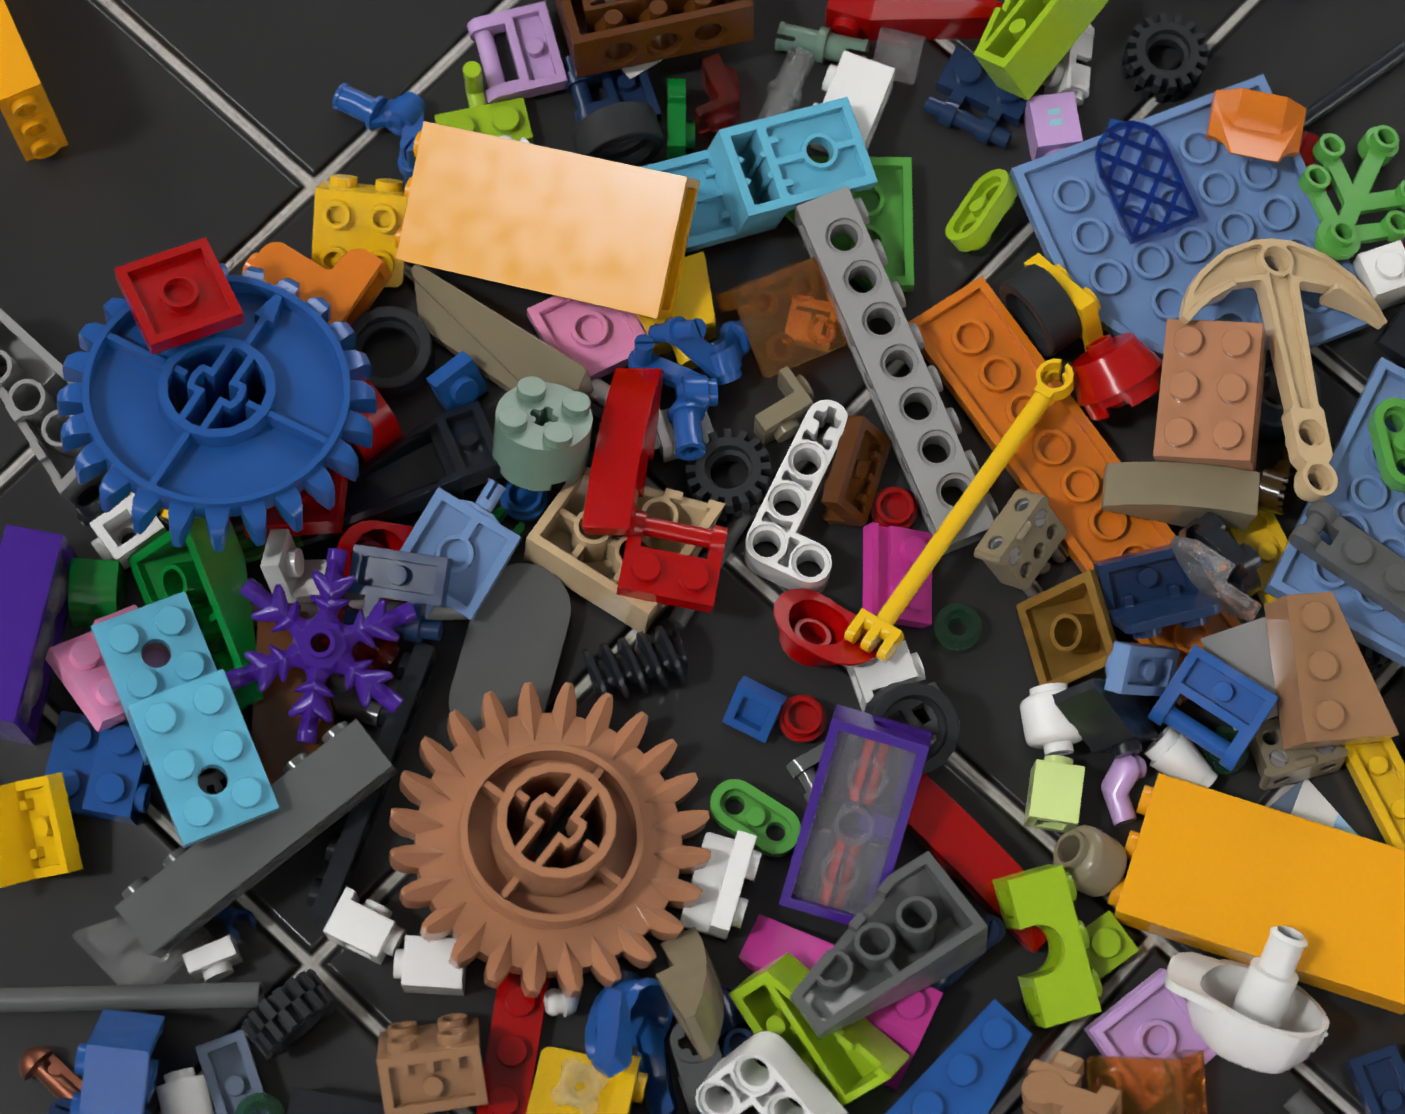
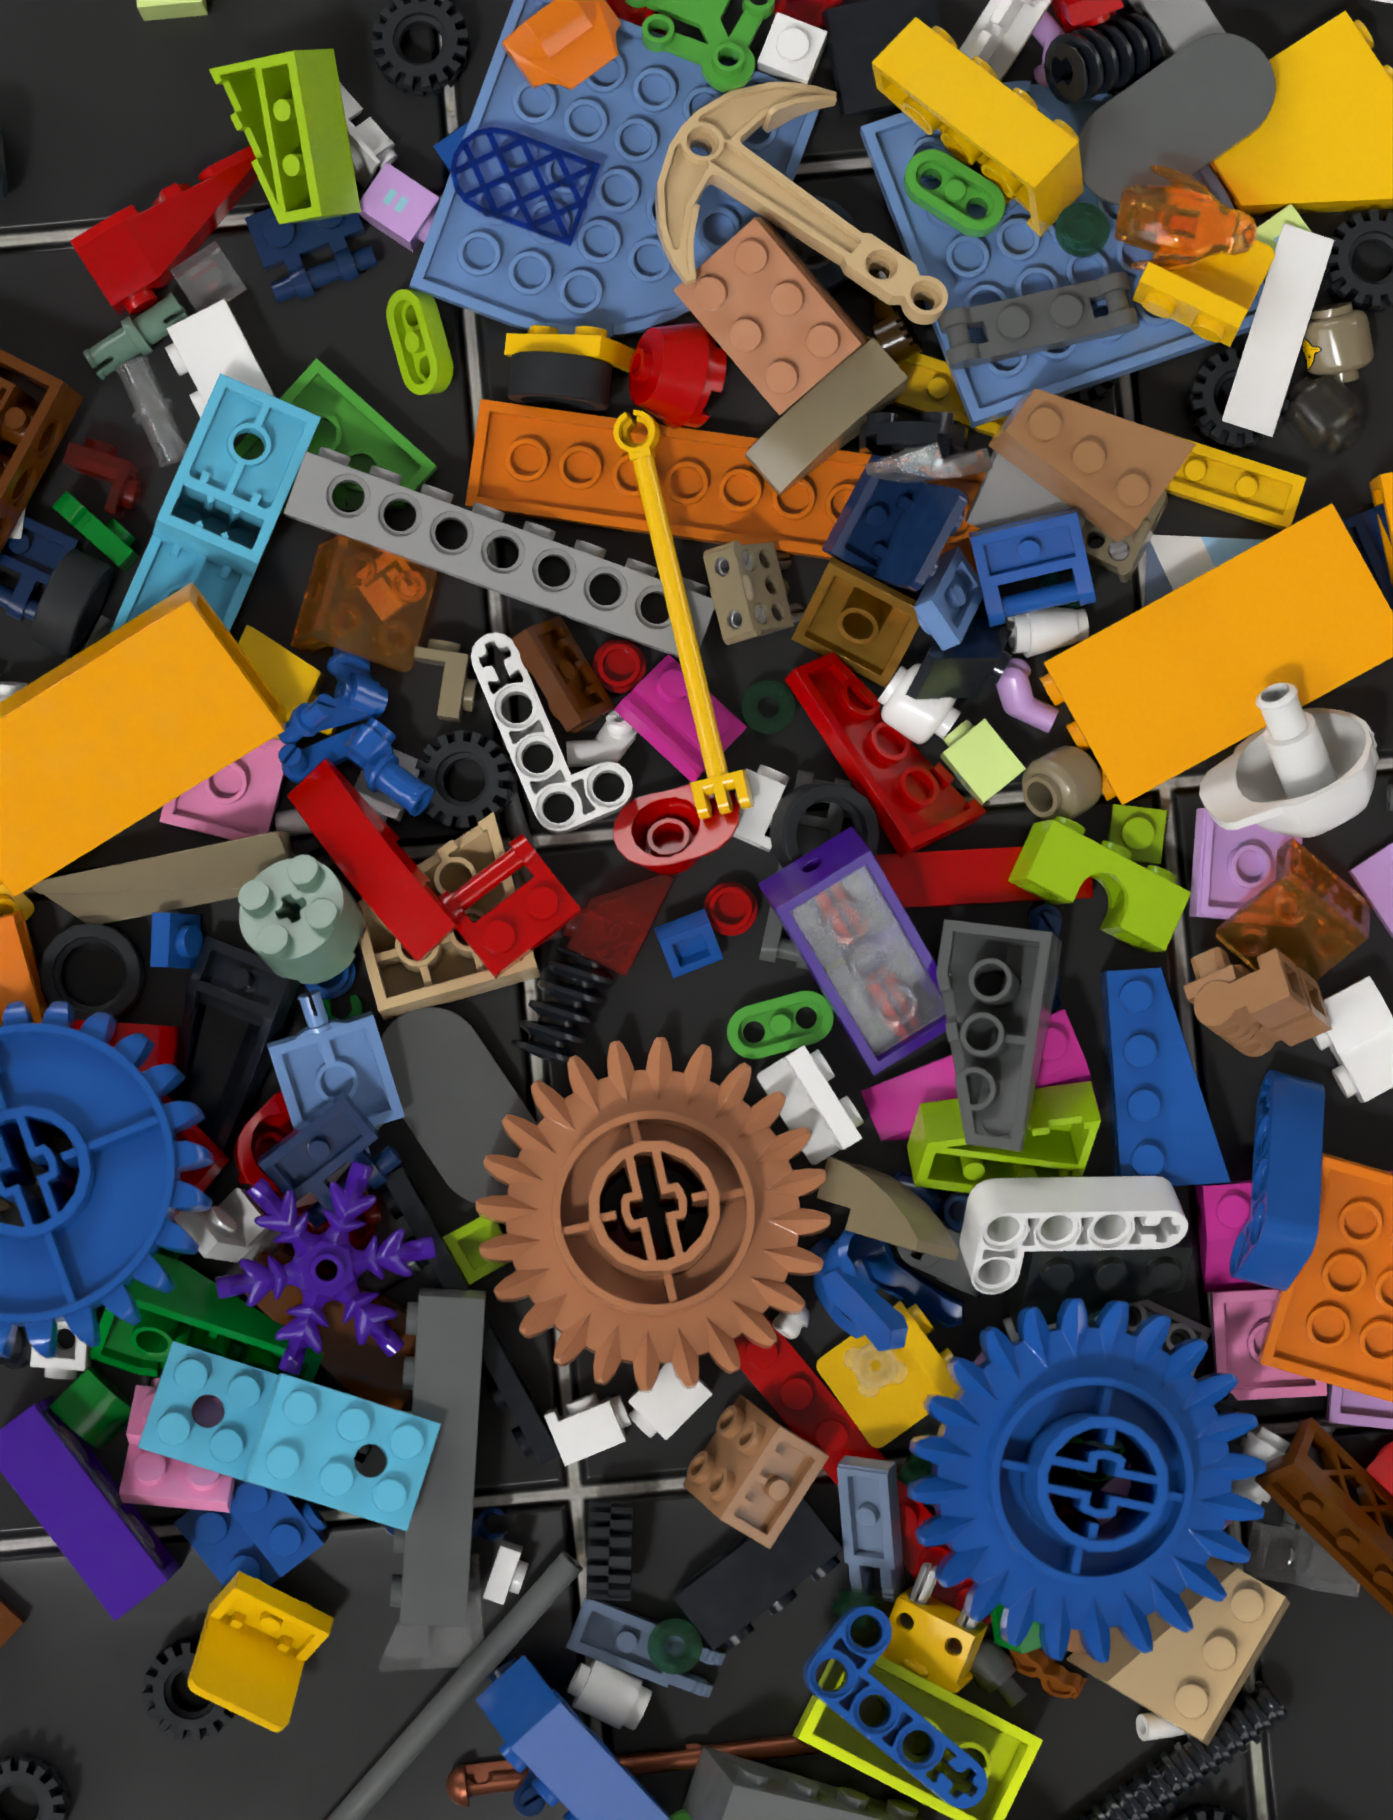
camera: 45 degrees left, 15 degrees up
none -> lime plate [443,1217,508,1285]
none -> clear red slope [563,874,674,977]
none -> white arm [566,710,637,767]
none -> red wing [785,652,987,858]

